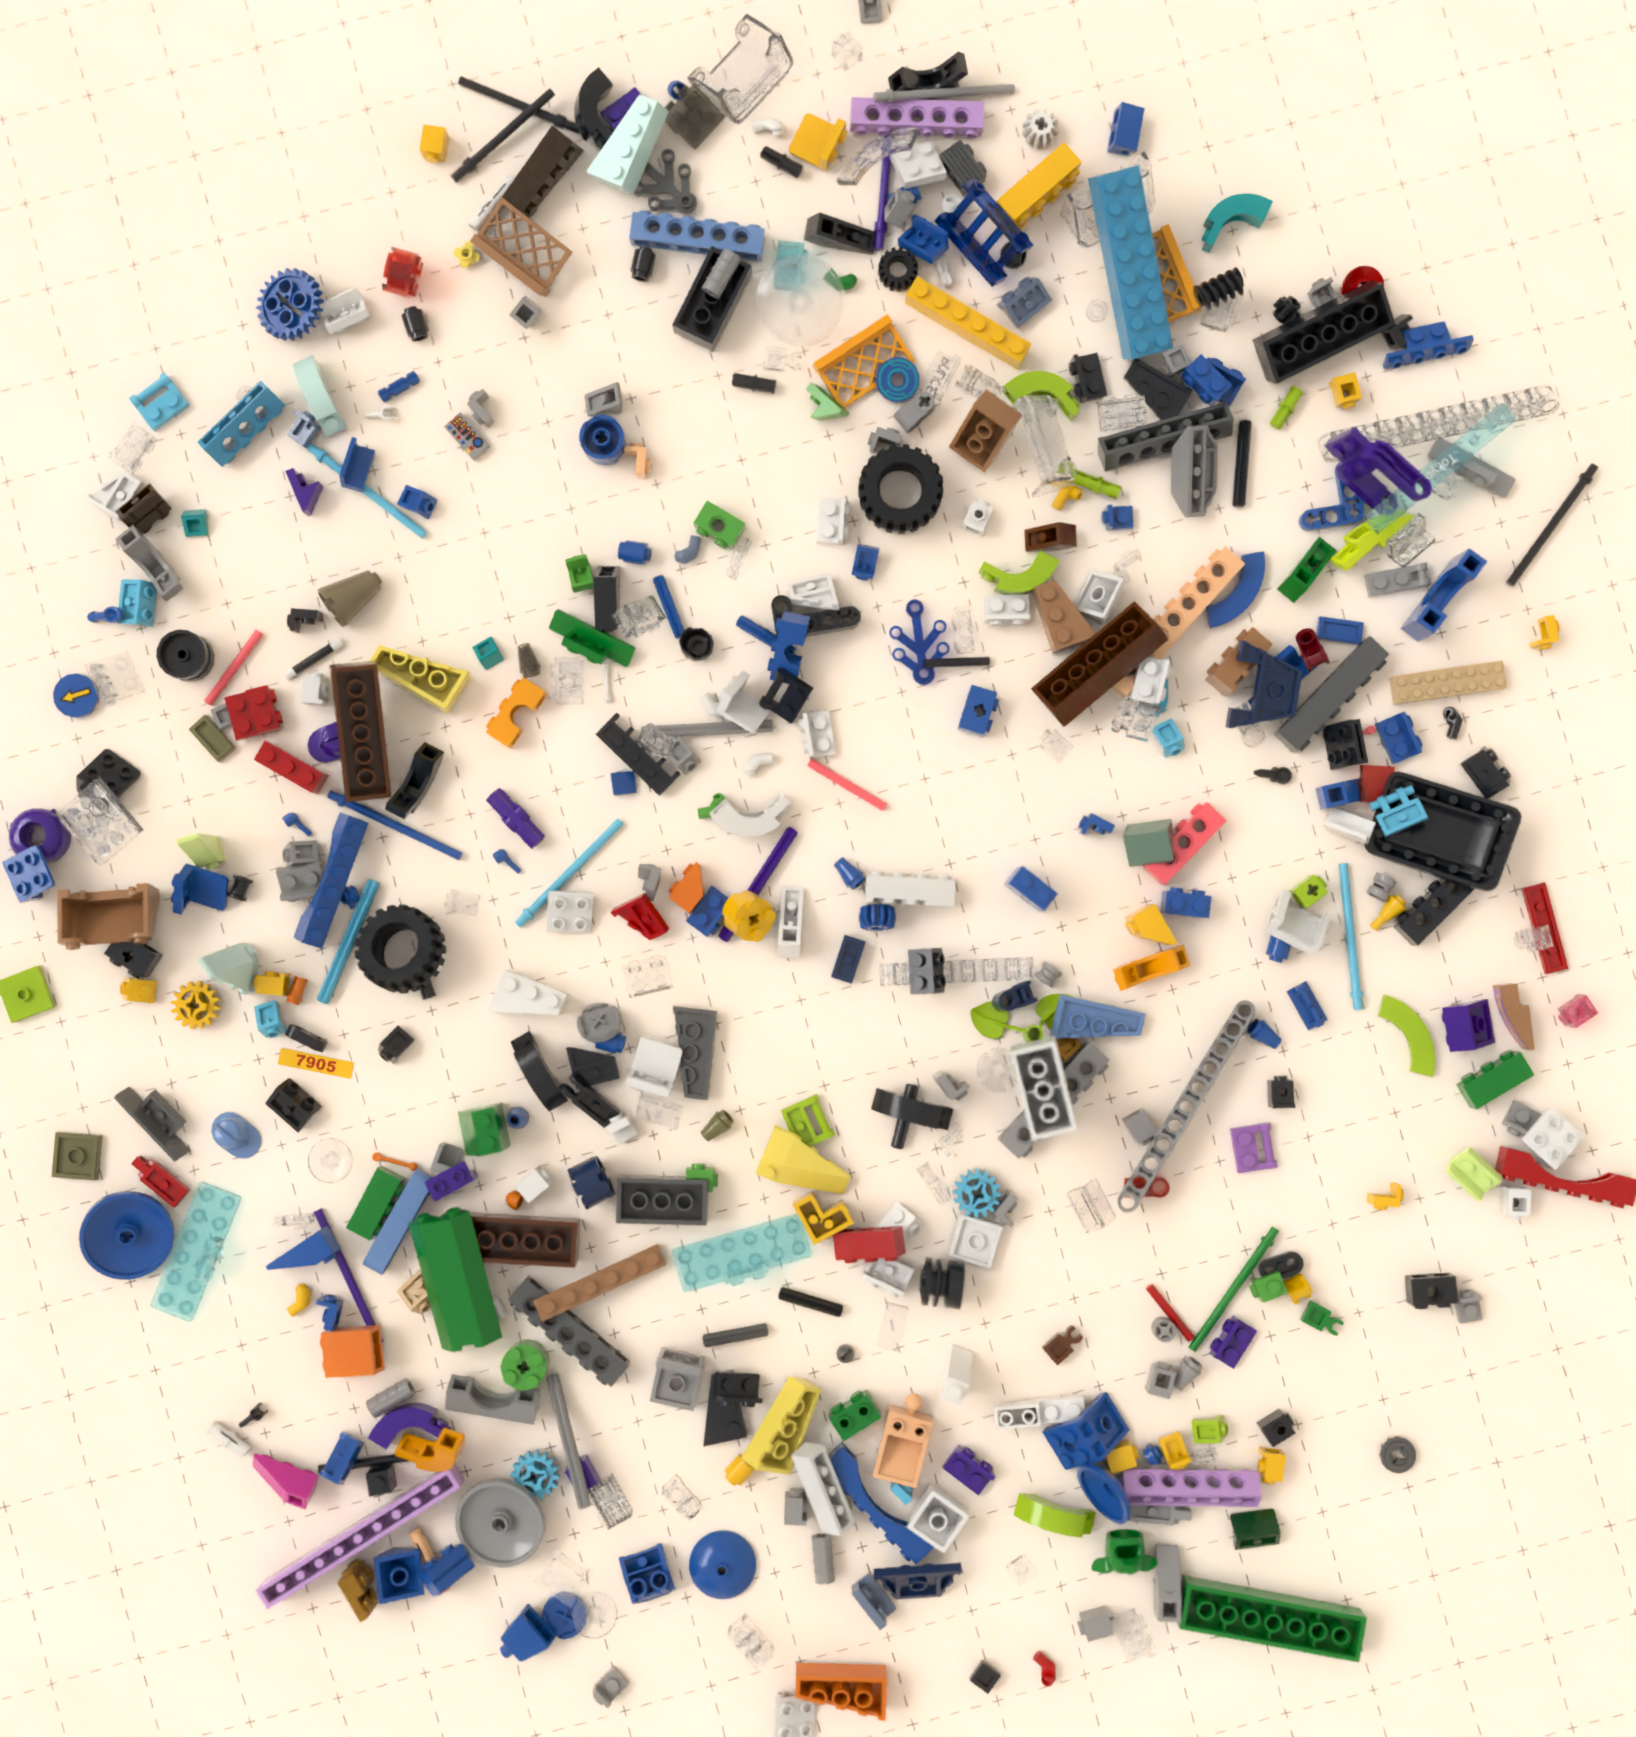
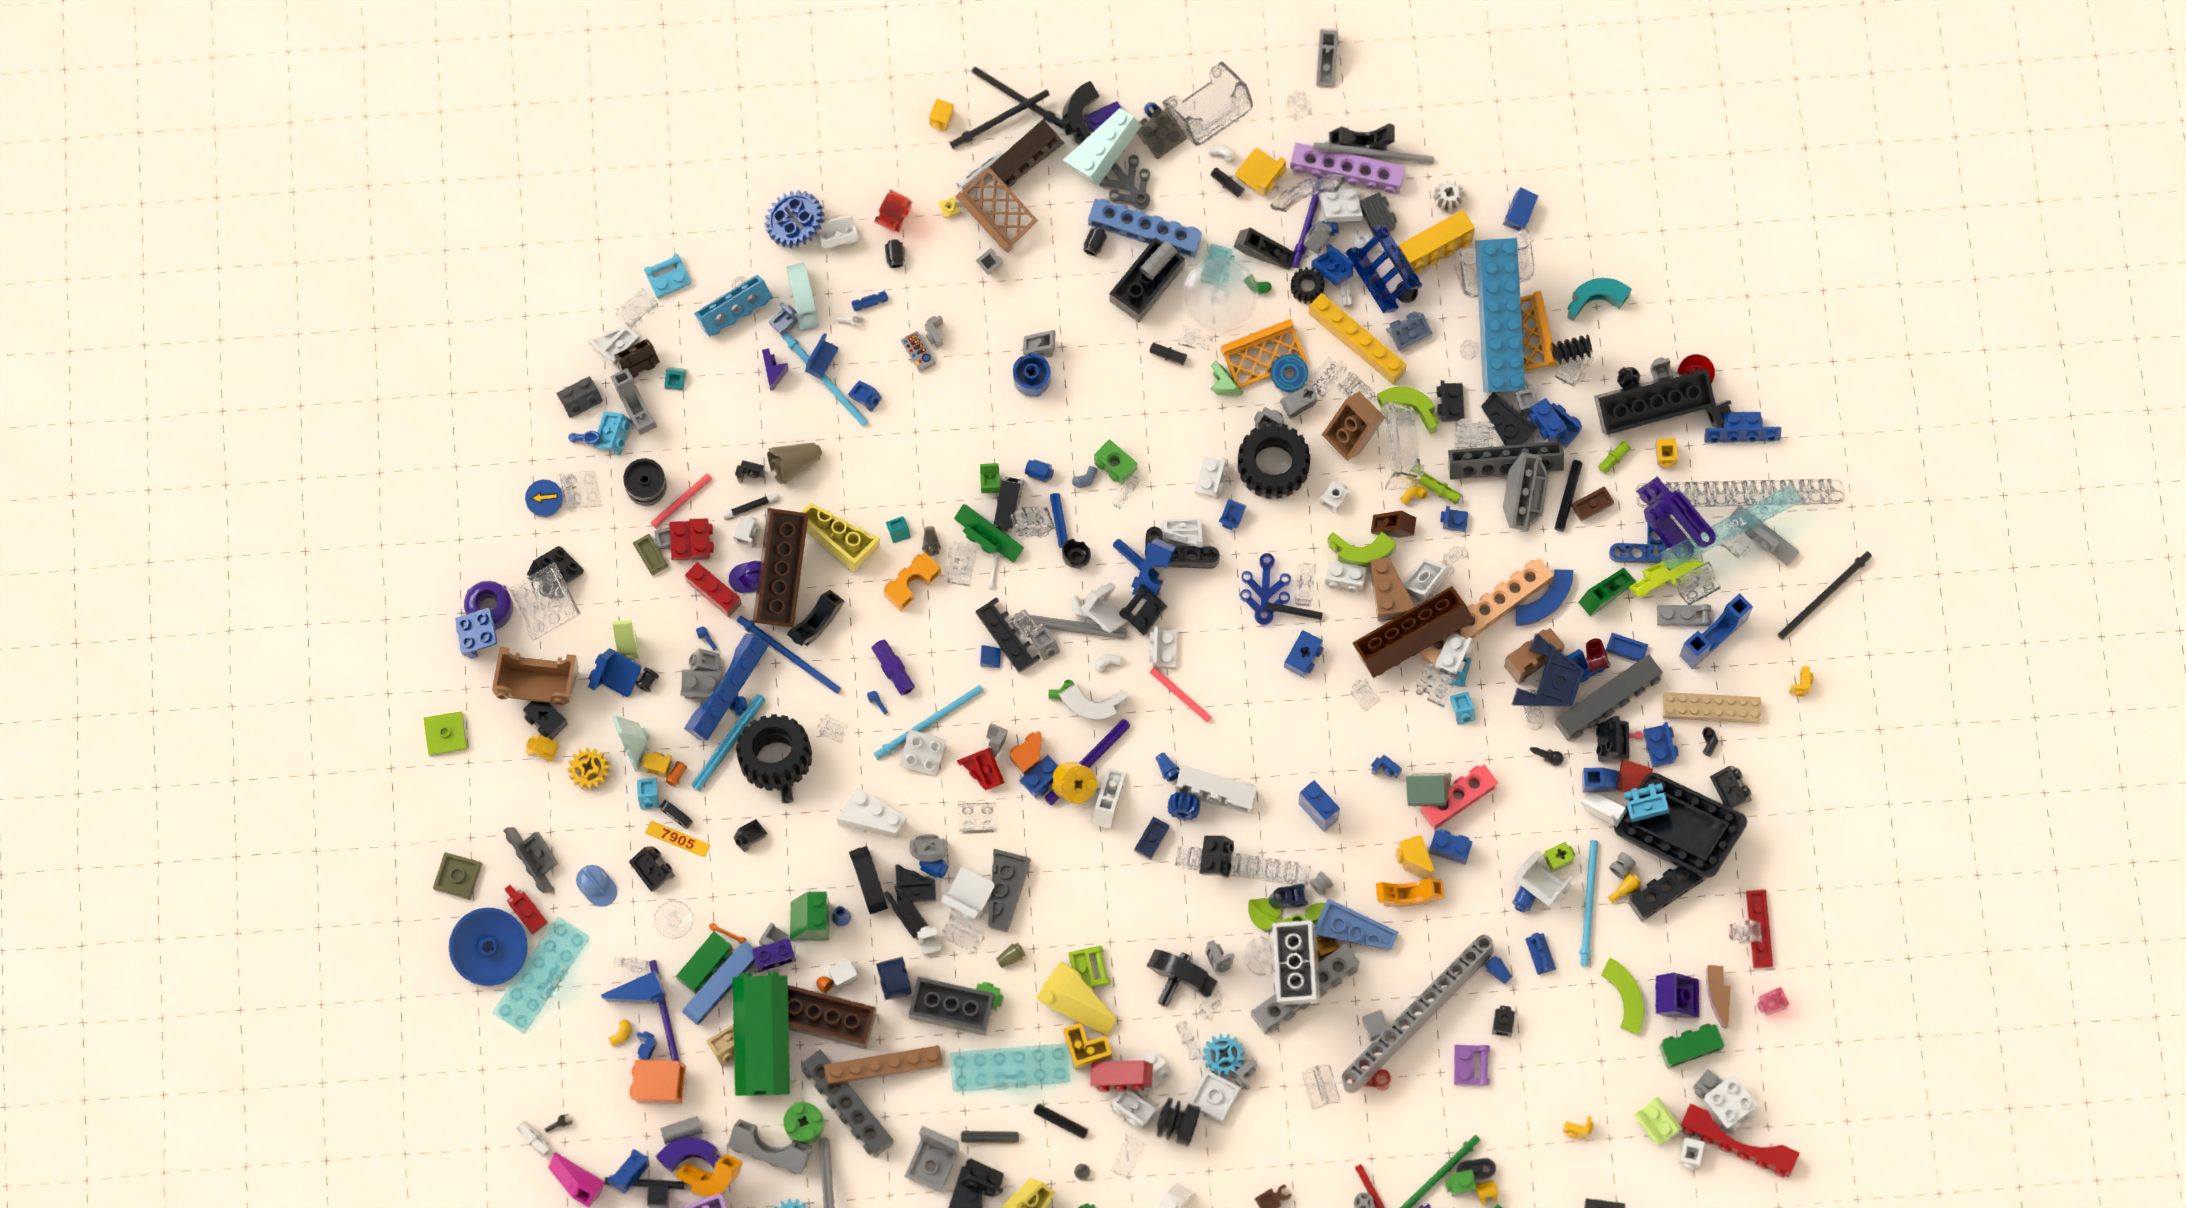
camera: 10 degrees right, 15 degrees down
light nougat bracket [624,443,651,479] -> none
none -> dark grey bracket [556,376,603,418]
none -> reddish brown plate [1571,486,1614,521]

